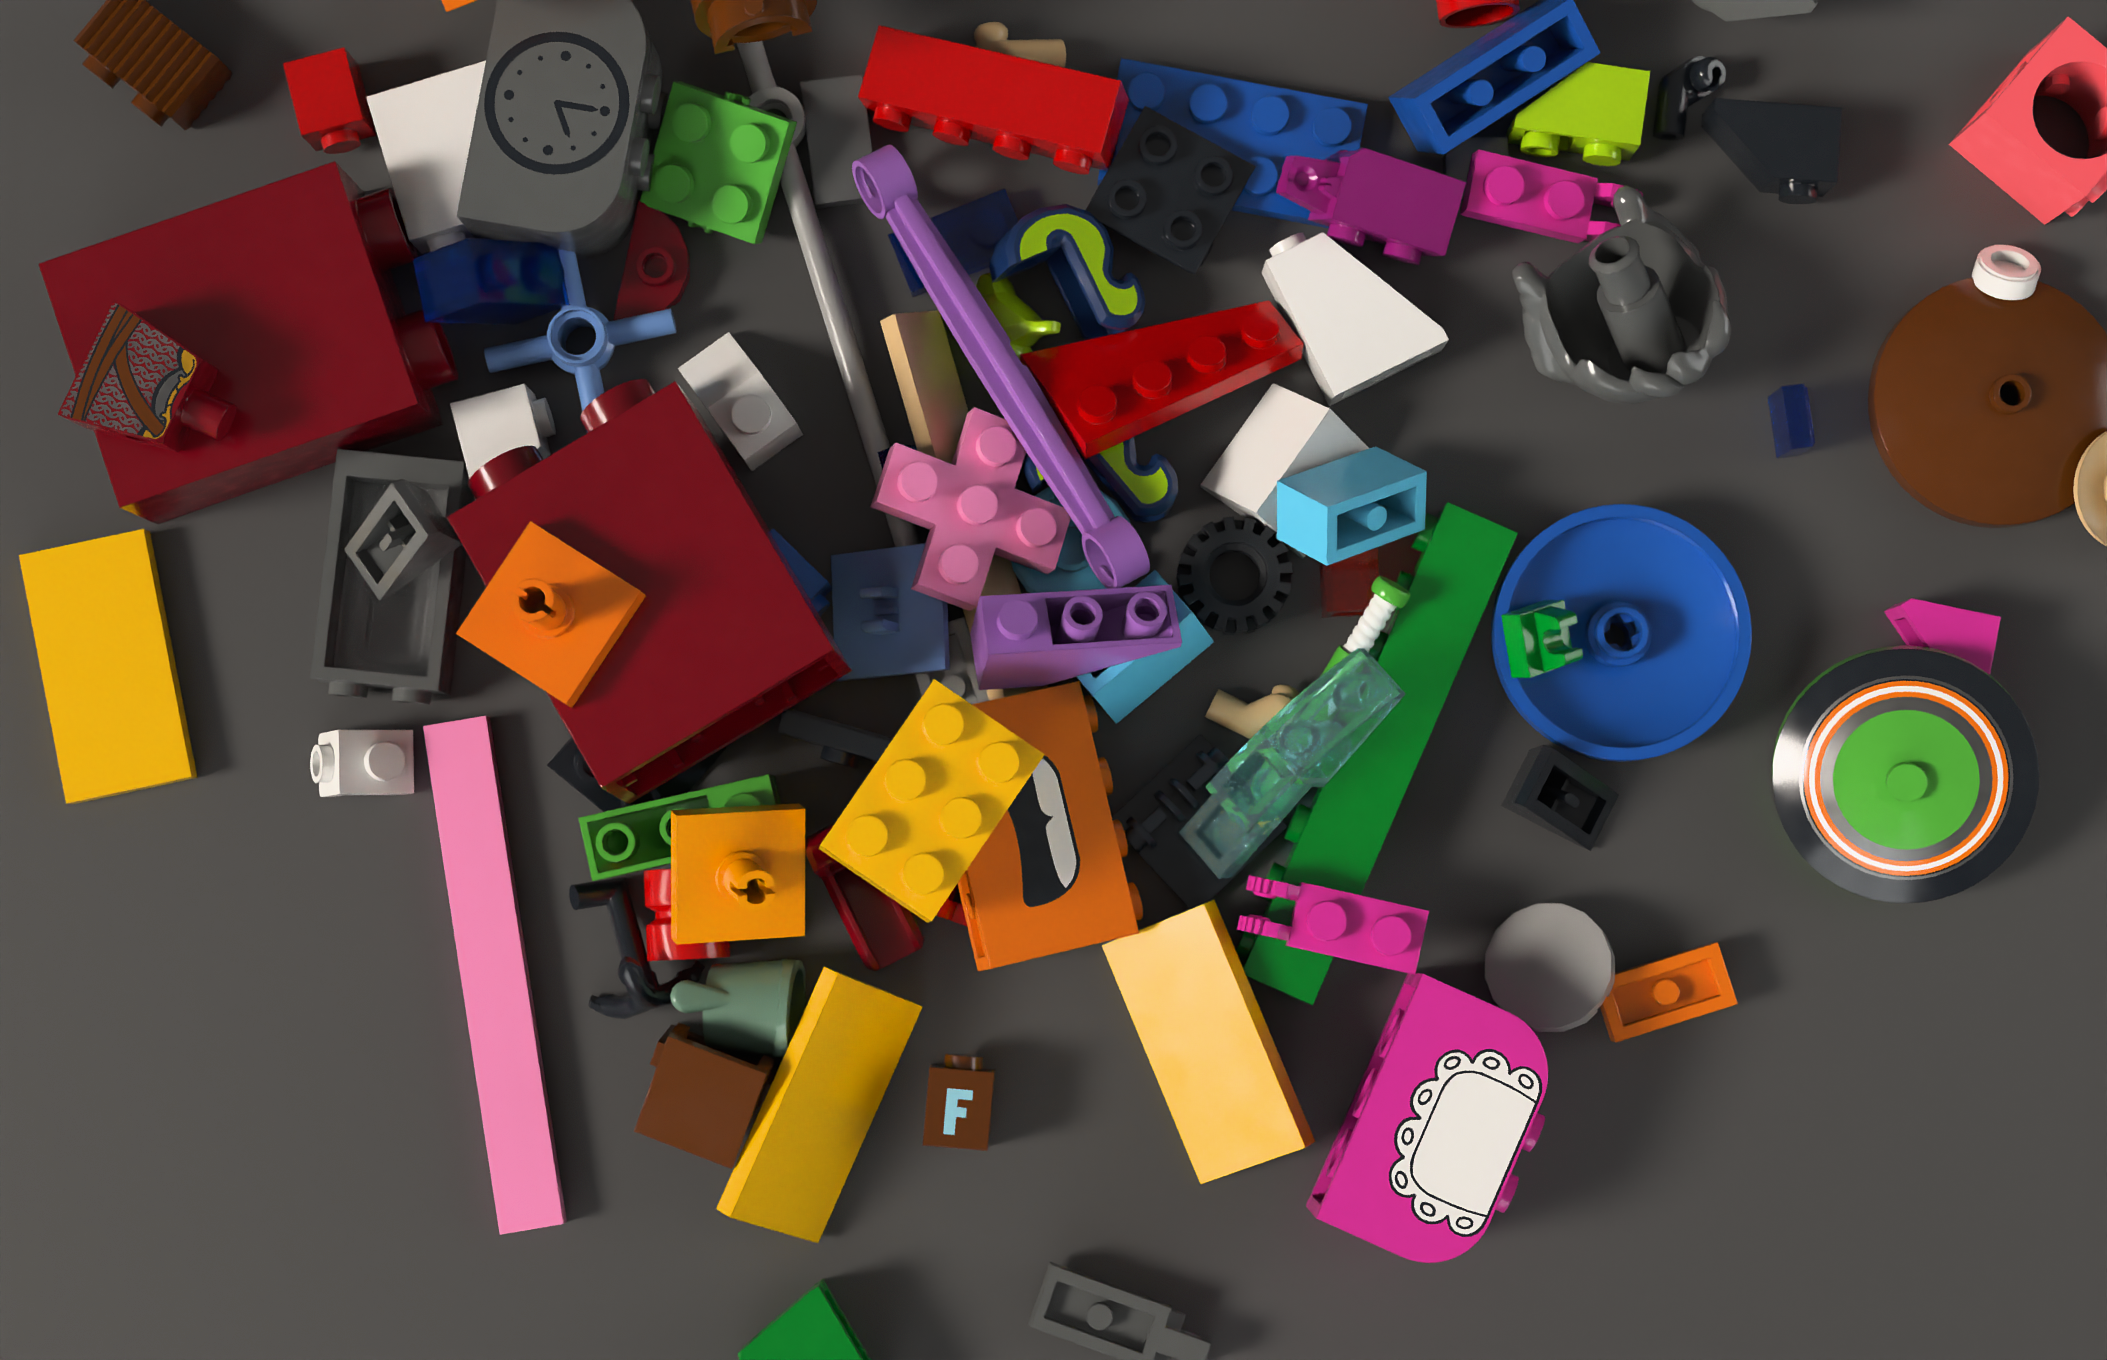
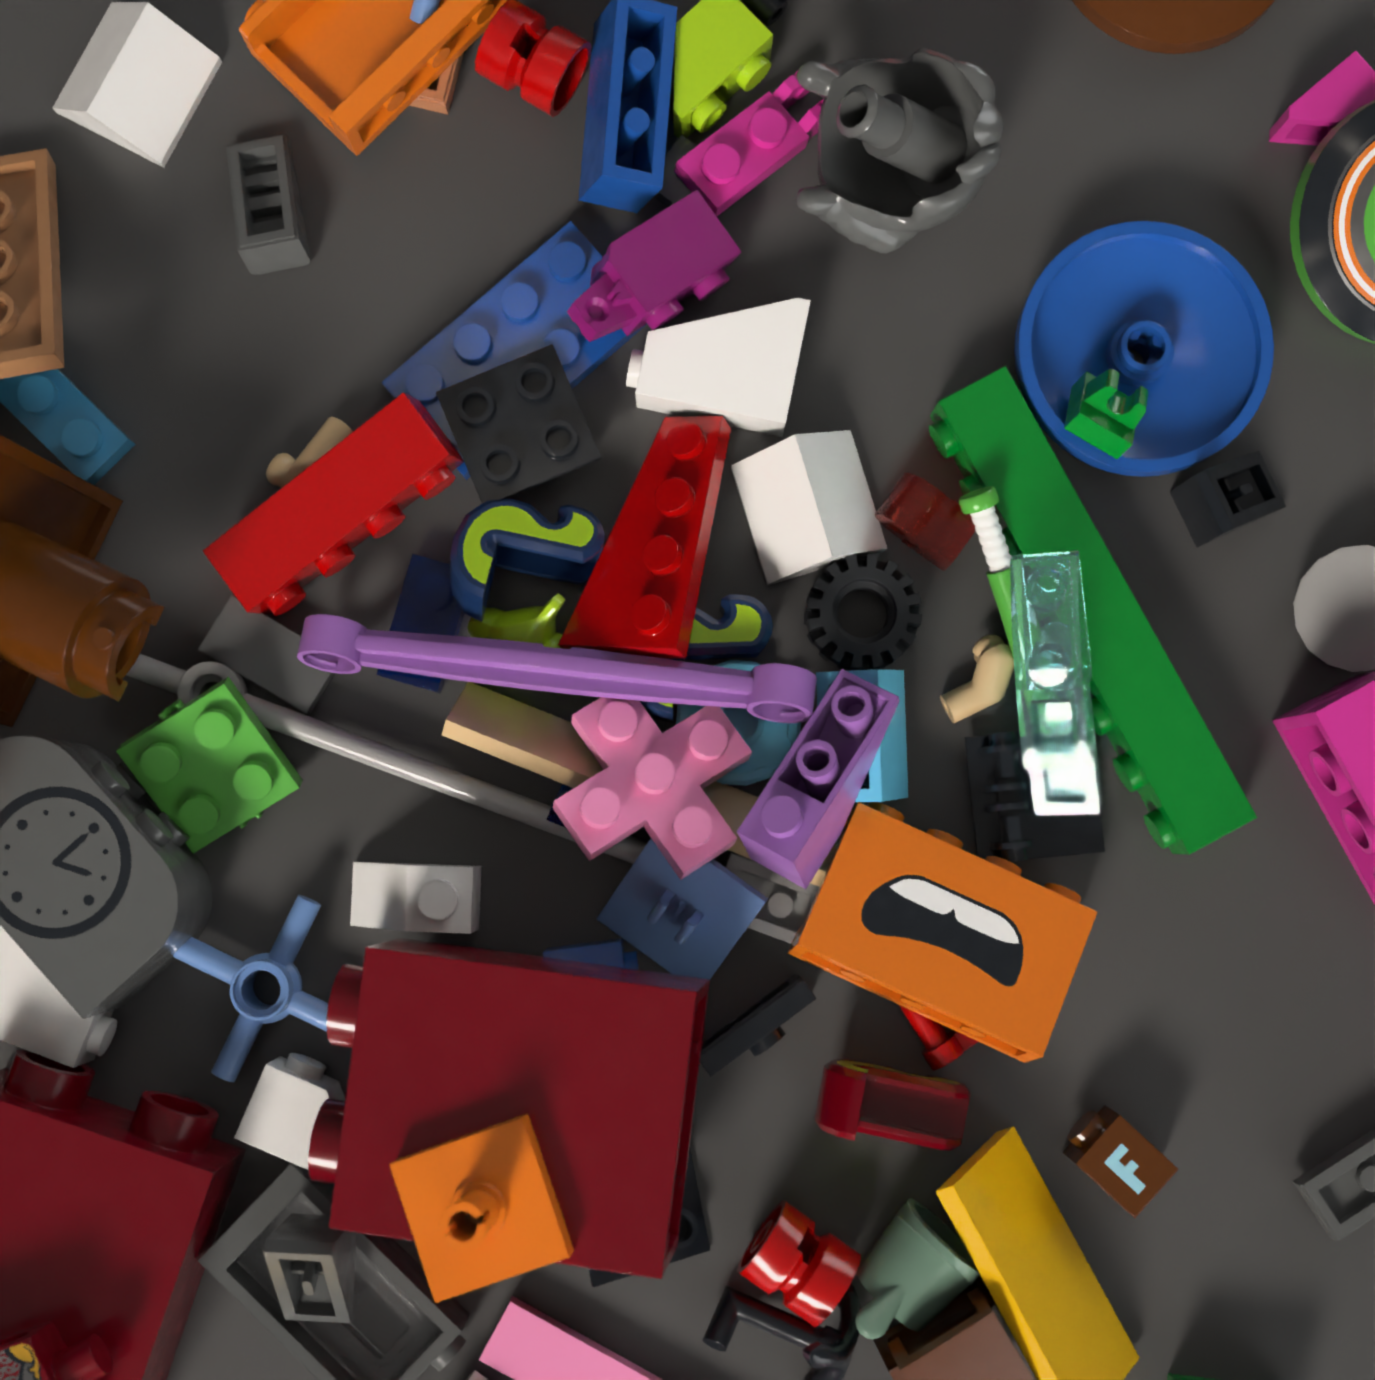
camera: 55 degrees left, 0 degrees up
clear blue brick [413,238,570,325] -> none
bright green slope [578,774,781,881] -> none
dark red plate [613,201,690,321] -> none
light orange tile [671,803,806,945] -> none
yellow piece [819,679,1045,923] -> none
yellow tile [1102,899,1316,1184] -> none
dark pink hinge [1237,875,1429,975] -> none
medium azure brick [1277,446,1427,566] -> none
clear blue tile [1768,383,1815,459] -> none

